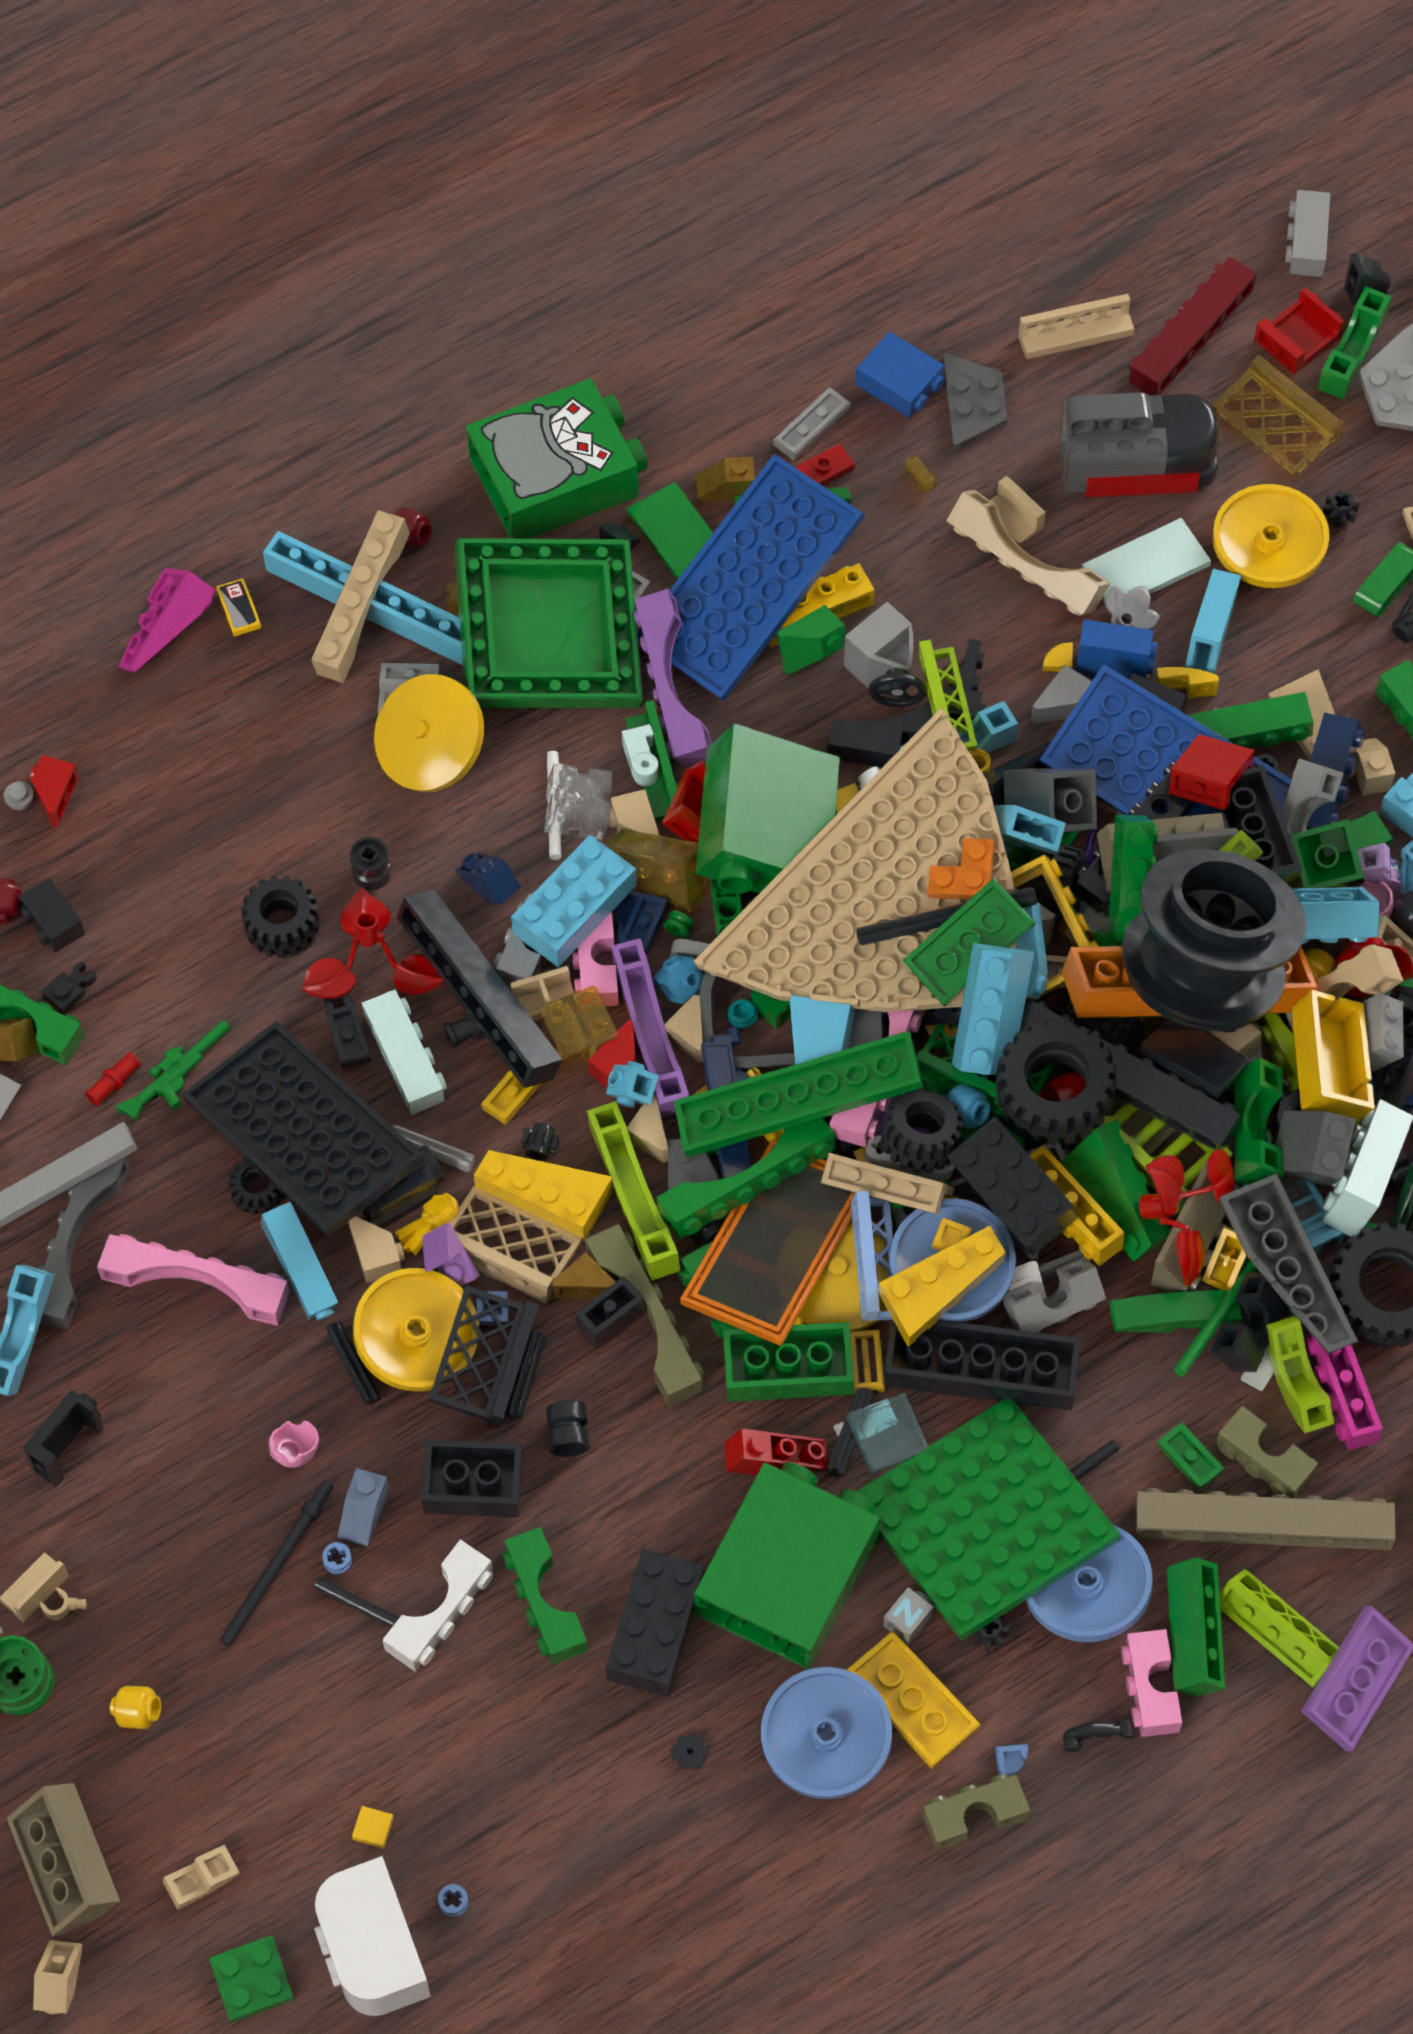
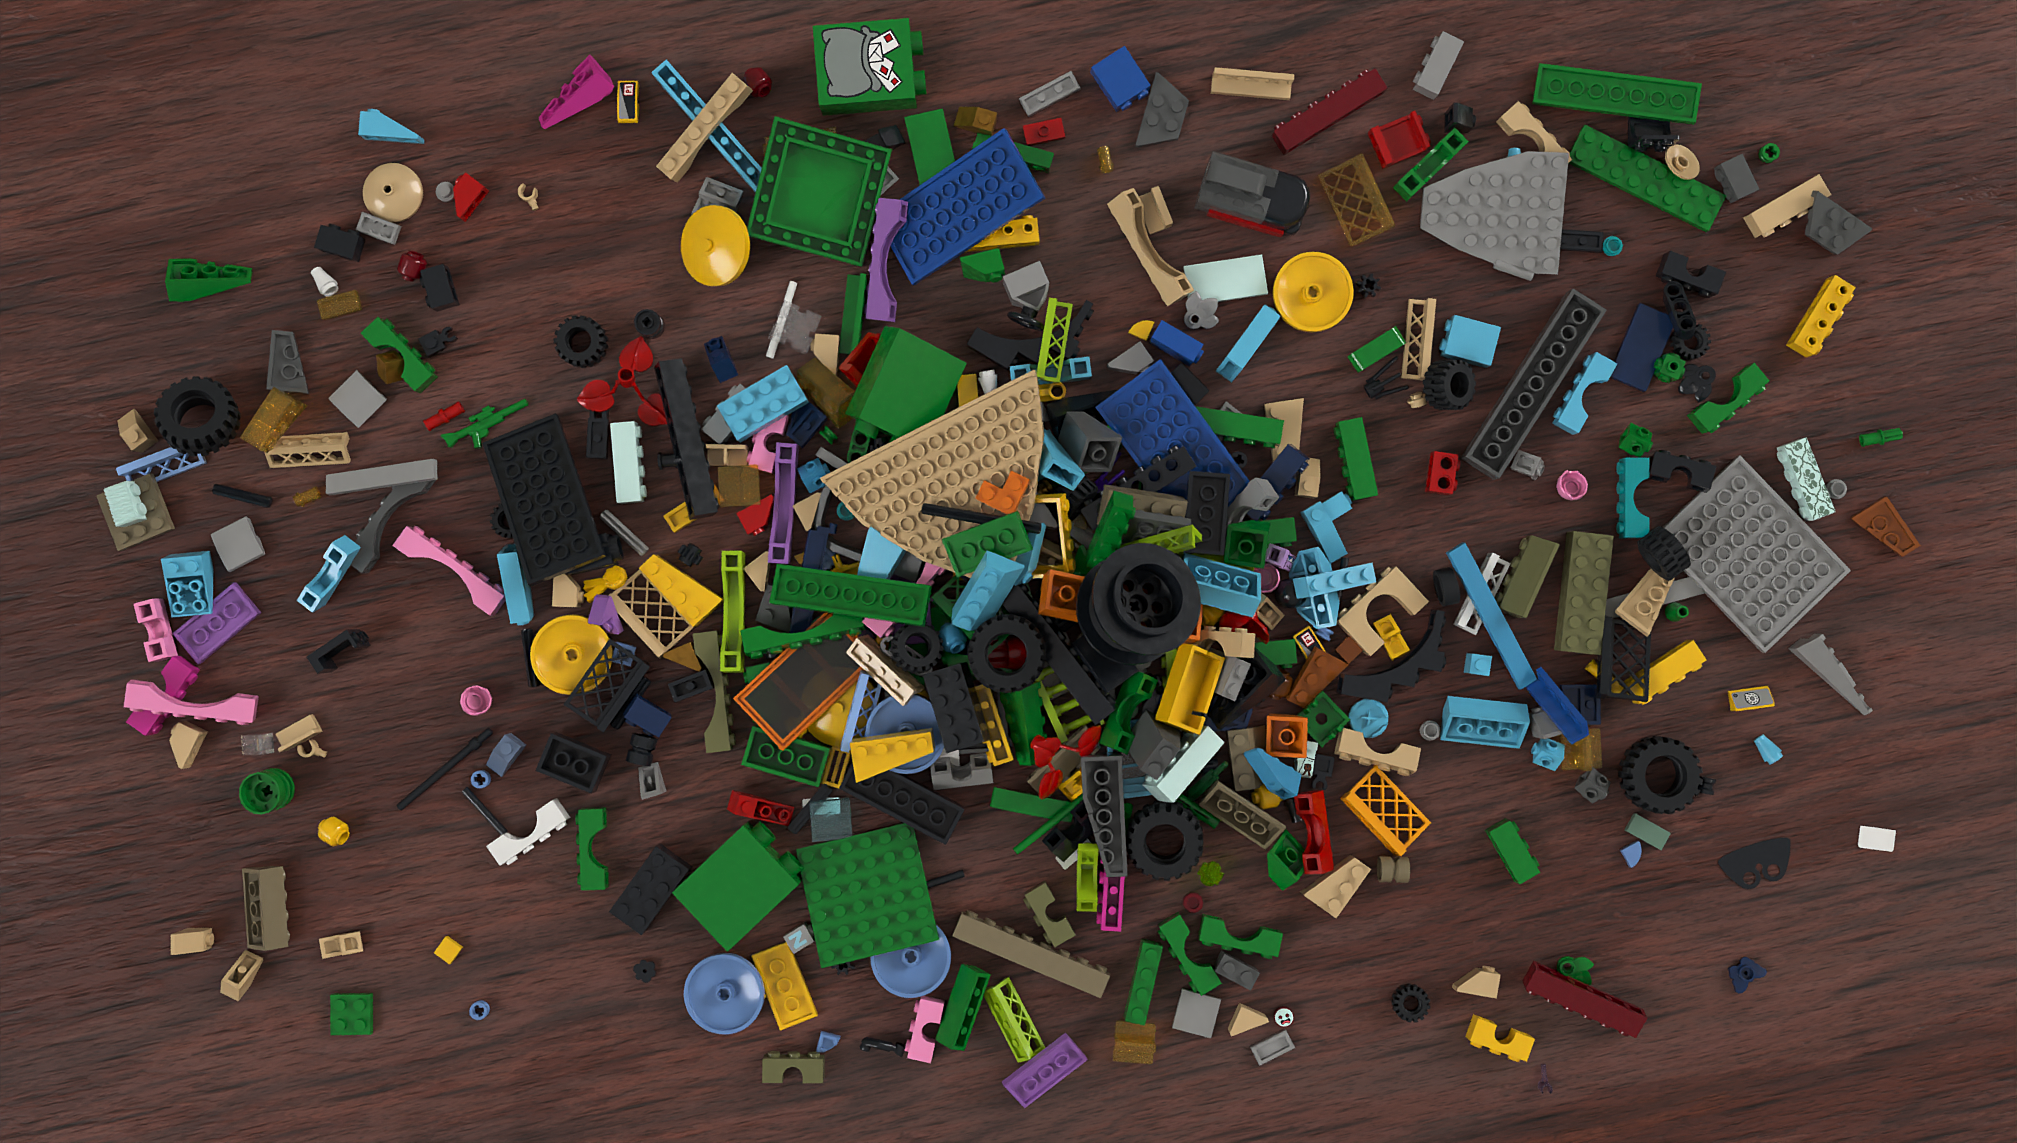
camera: 15 degrees right, 25 degrees up
white brick [314,1856,431,2016] -> none
medium azure brick [606,1061,659,1108] -> none
light aqua leg [622,724,658,786] -> none
yellow tile [931,1217,972,1250] -> none
yellow slope [1155,667,1219,699] -> none
green plate [1157,1422,1224,1492] -> none
red panel [1169,734,1254,810] -> none
none -> tan piece [518,184,539,211]
none -> dark blue brick [623,693,672,737]
none -> light grey slope [638,762,666,800]

